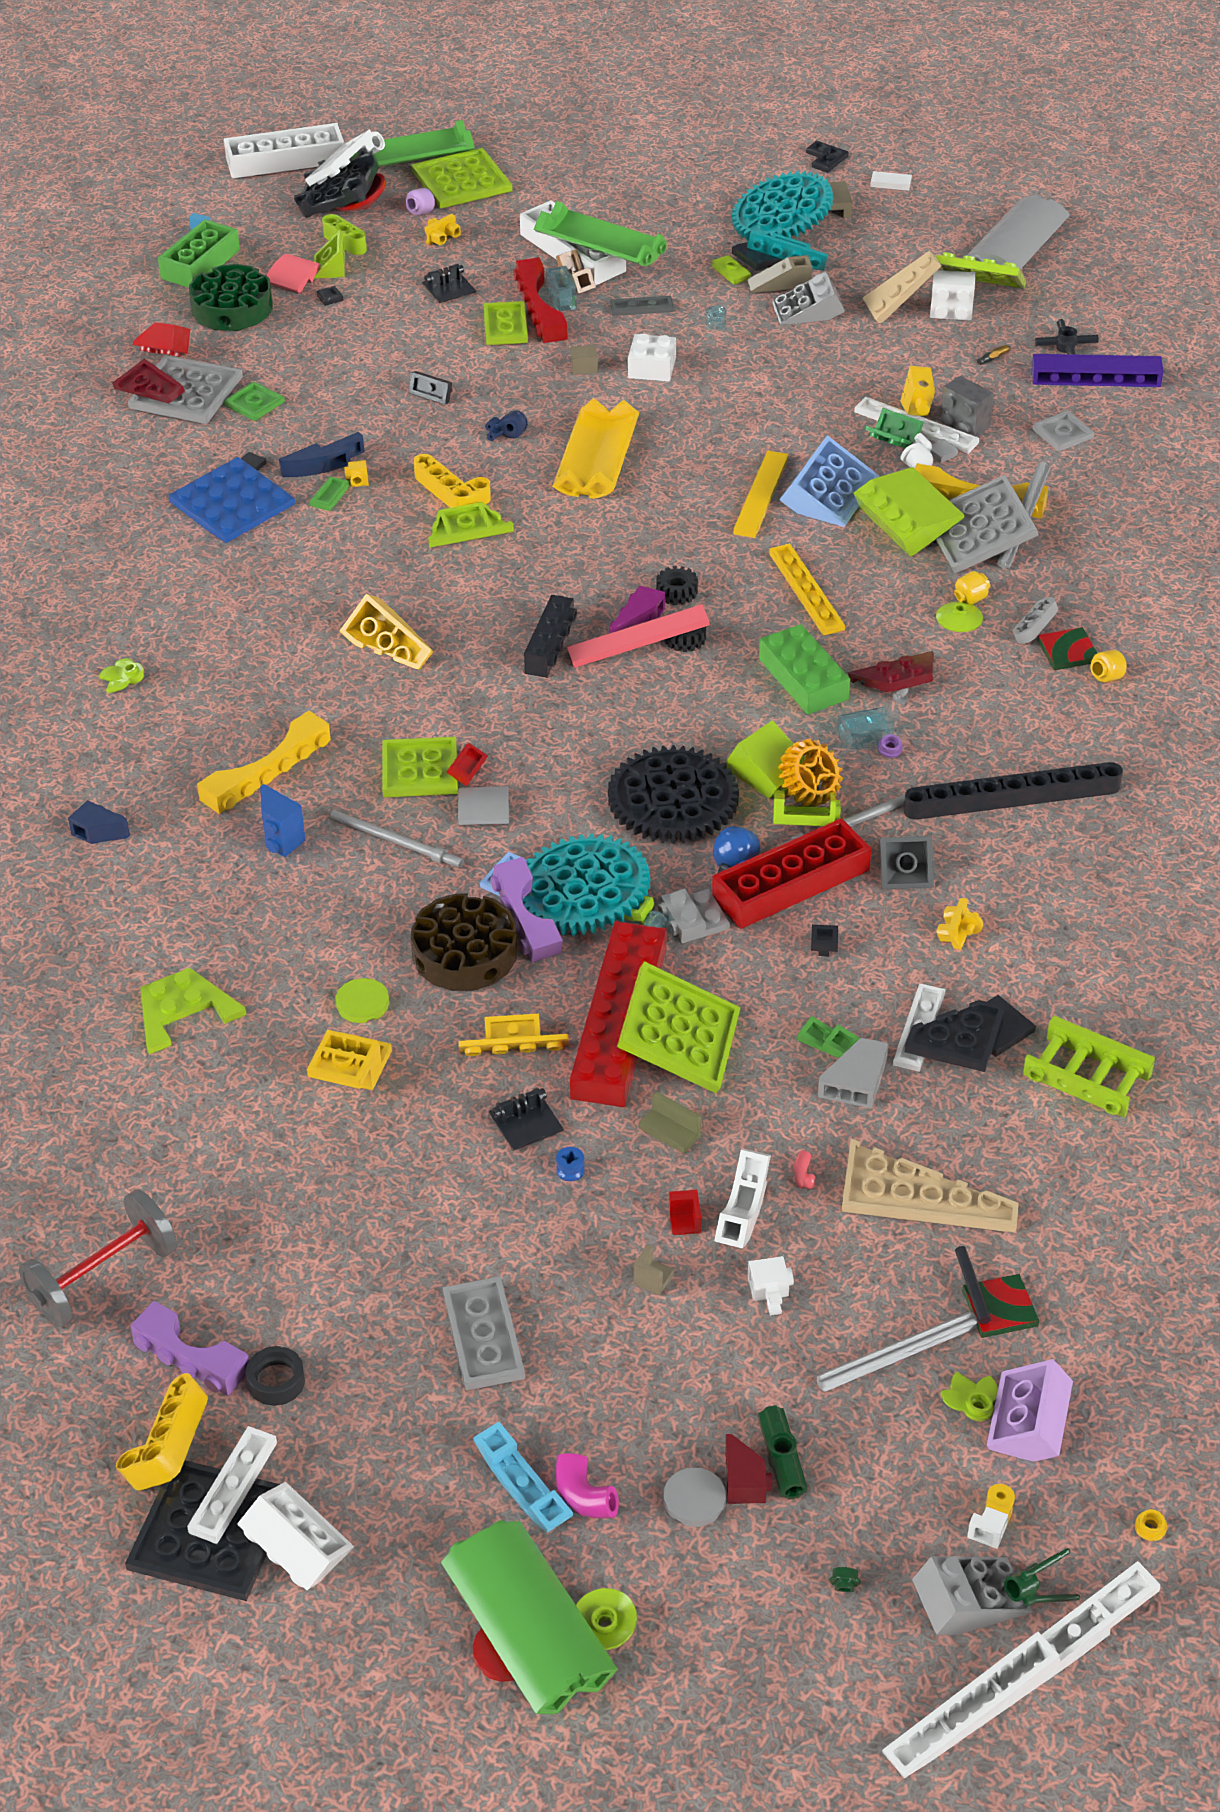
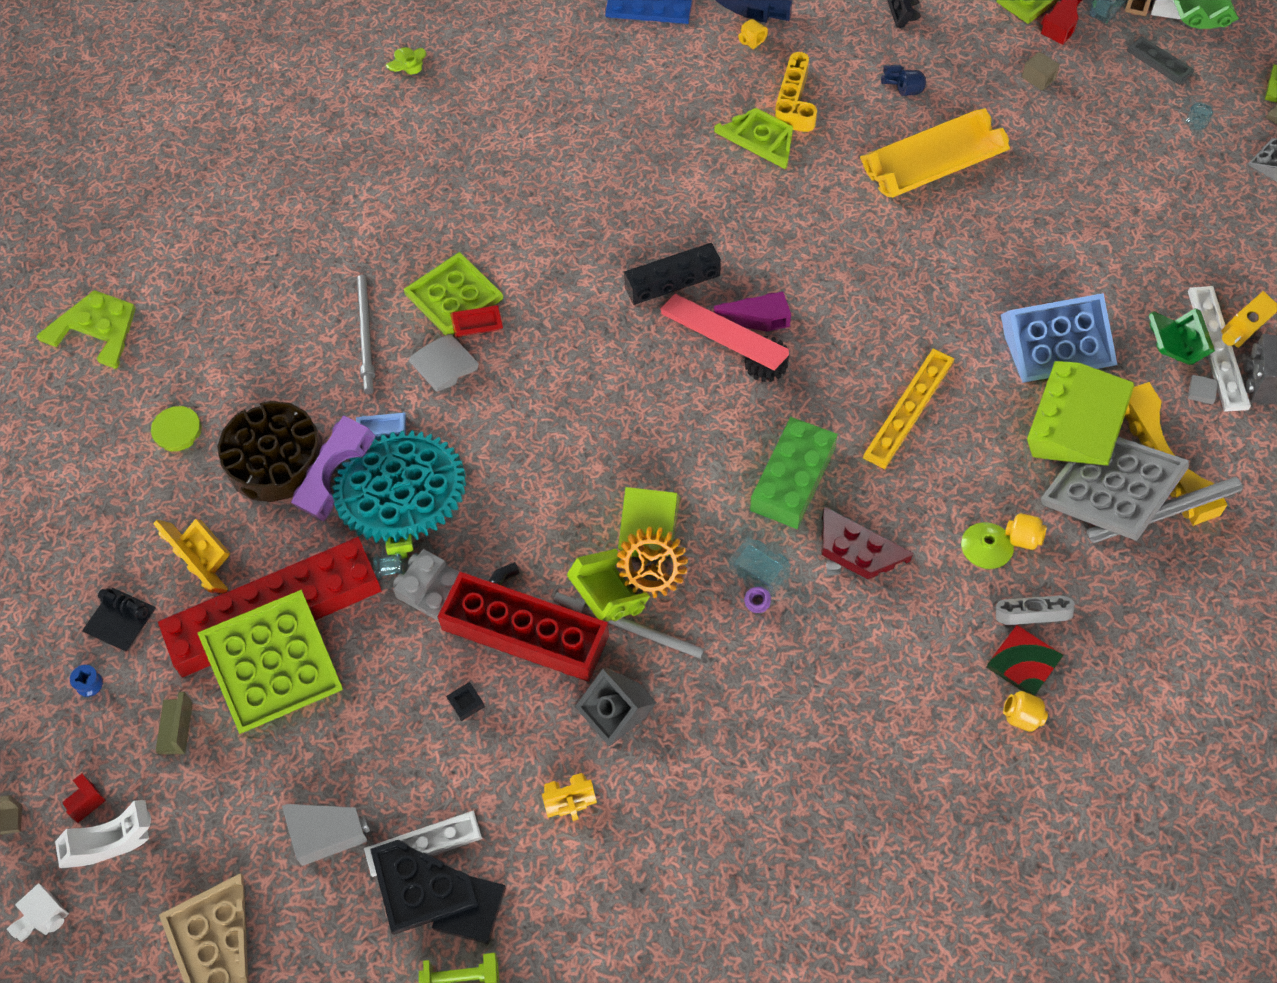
camera: 55 degrees right, 15 degrees up
dark blue slope [68,800,130,844] -> none
yellow arch [197,710,331,814] -> none
blue slope [260,784,306,857] -> none
yellow bracket [307,1029,392,1091] -> none
bright green tile [310,476,350,511] -> none
yellow wedge [339,594,433,670] -> none
black gear [608,745,739,844] -> none
white brick [628,334,676,381] -> none
black tyre [656,566,698,605] -> none
blue plant [713,826,760,867] -> none
yellow tile [733,450,789,538] -> none
coral arm [793,1150,816,1189] -> none
bright green slope [796,1016,860,1058] -> none
white piece [901,433,933,468] -> none
black beam [904,762,1123,820] -> none

